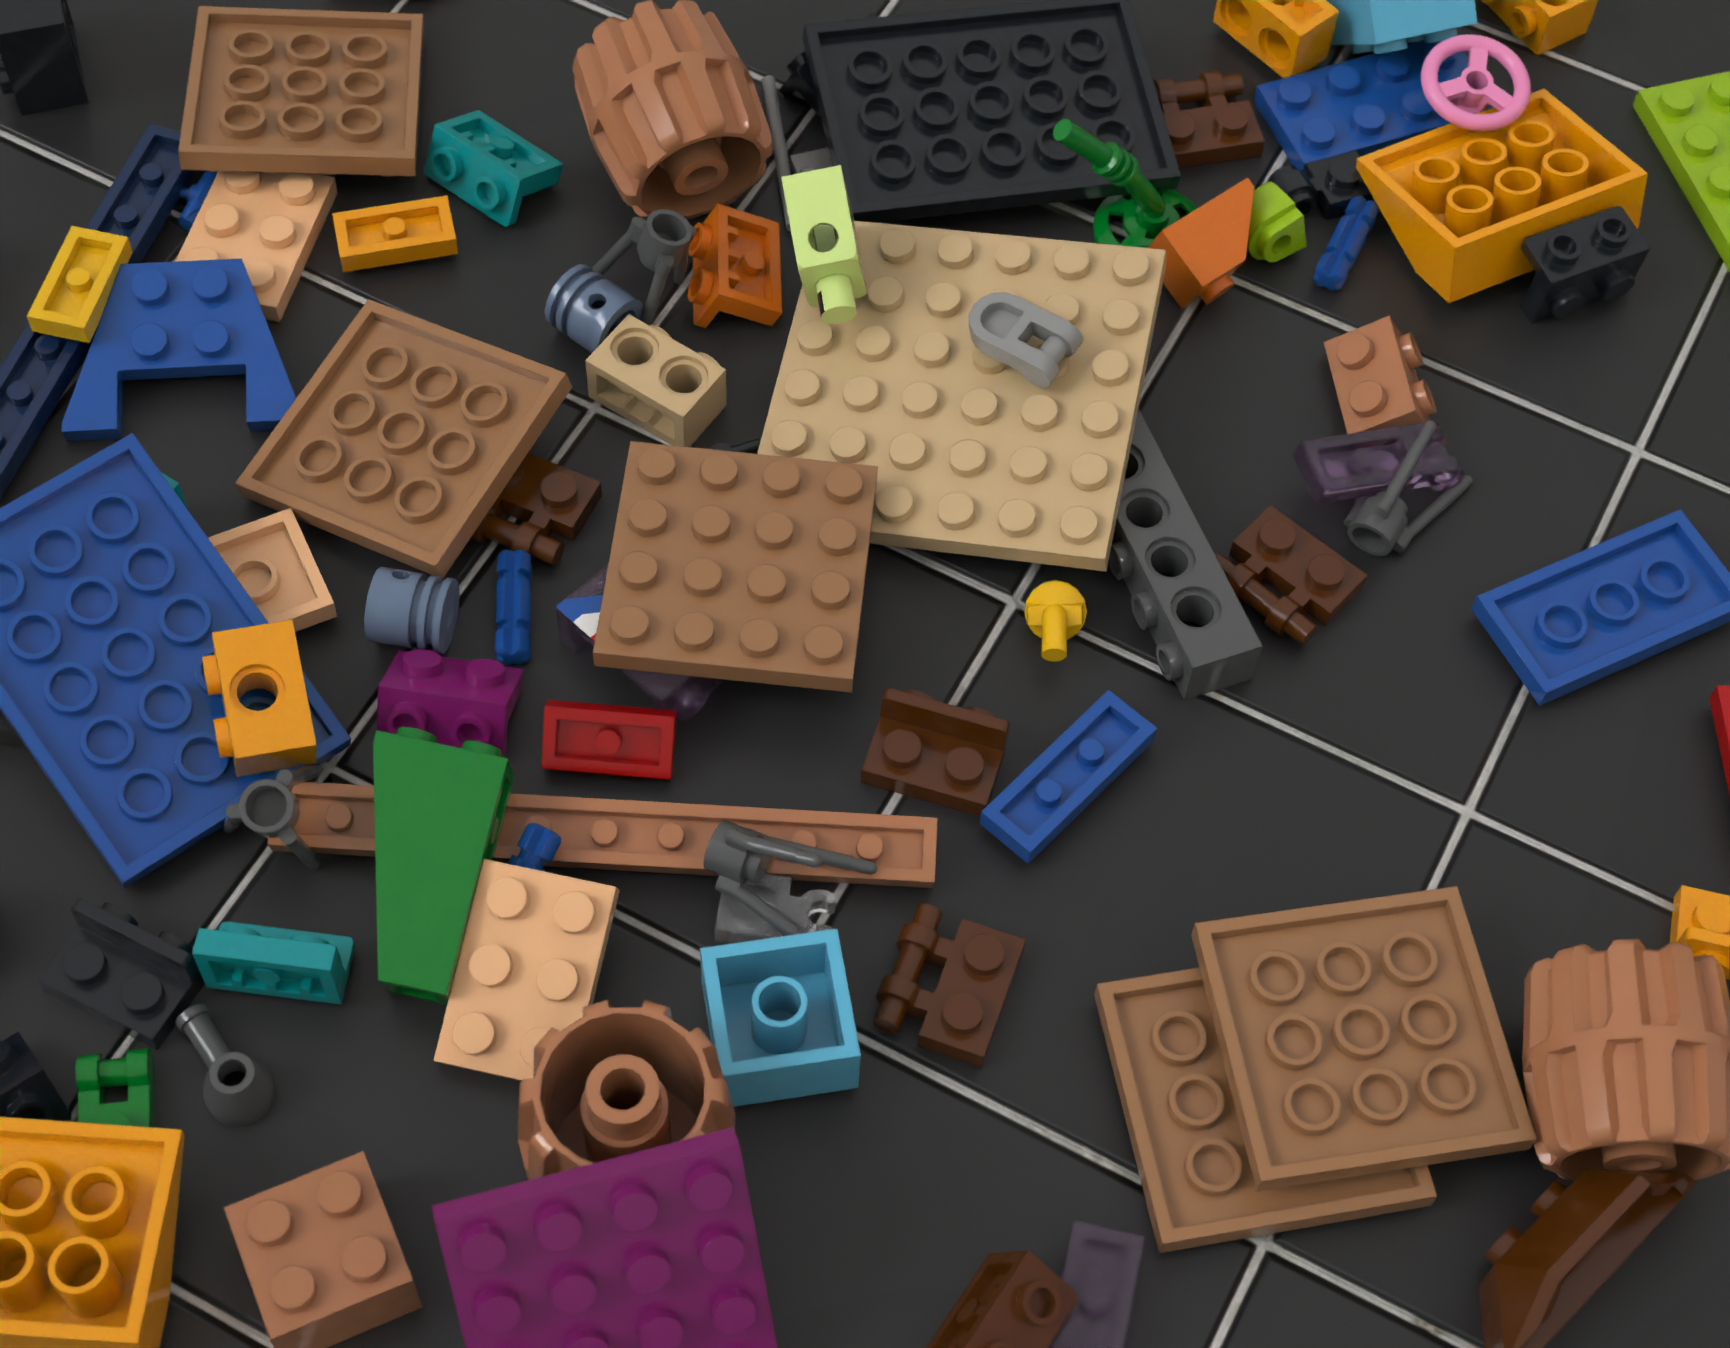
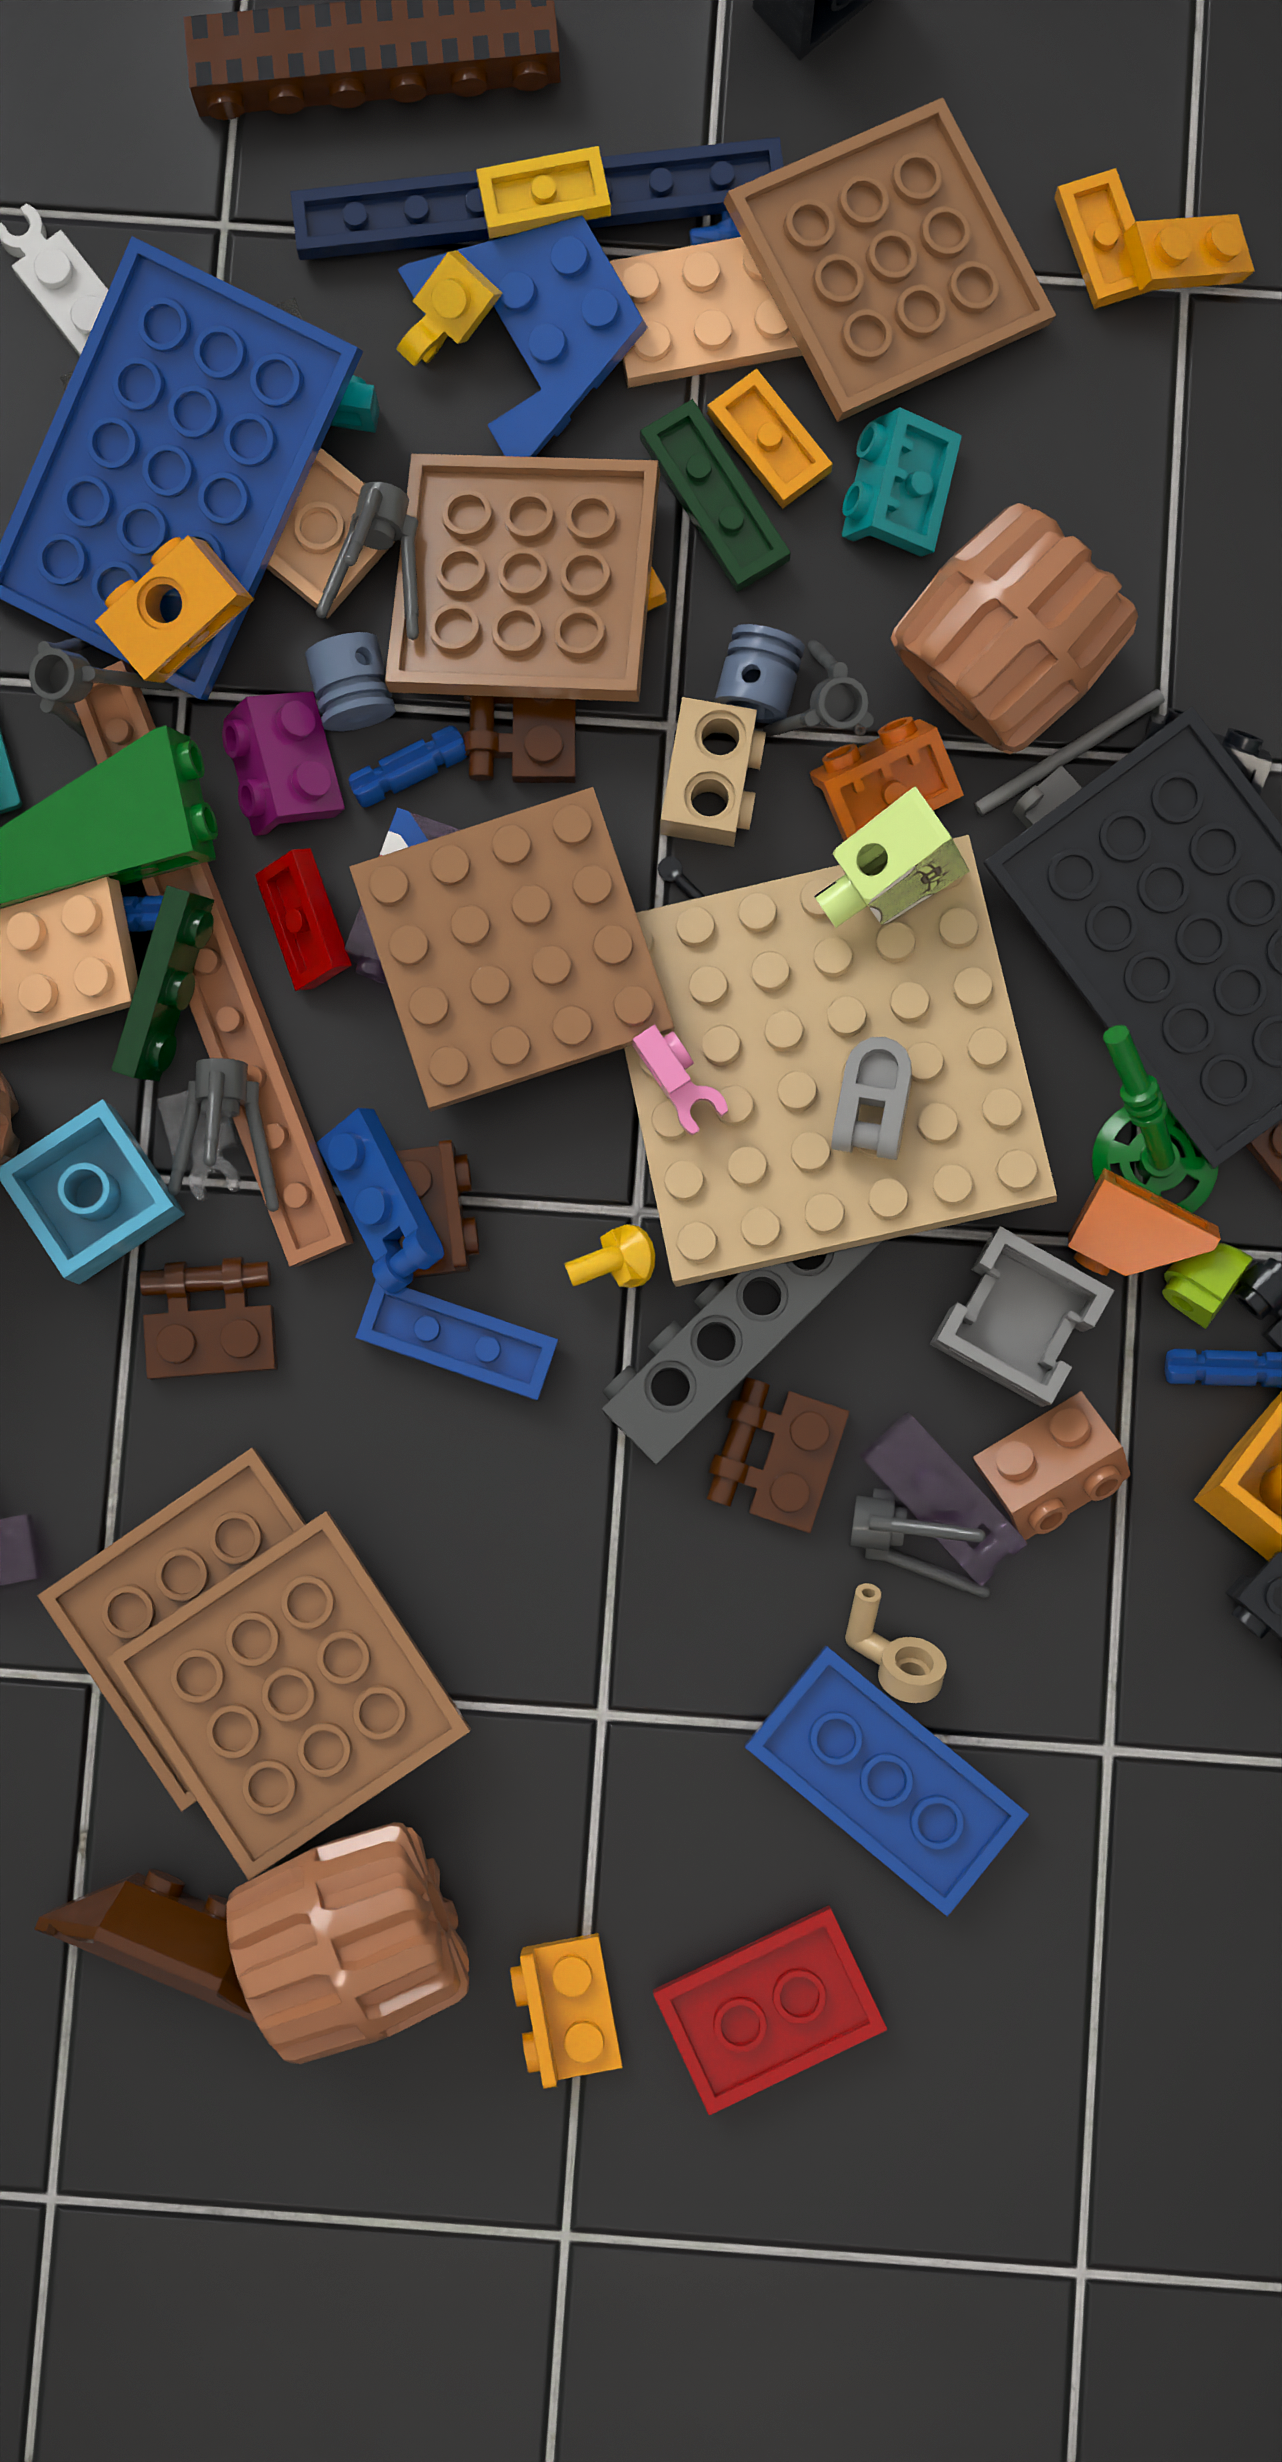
camera: 70 degrees right, 25 degrees up
none -> dark green plate [111,885,214,1082]
none -> dark grey plant [316,482,419,640]
none -> blue plate [316,1108,444,1294]
none -> yellow plate [396,250,503,366]
none -> bright pink plate [633,1024,728,1136]
none -> dark green plate [640,399,791,592]
none -> tan plate [845,1583,947,1703]
none -> light grey piece [930,1226,1115,1407]

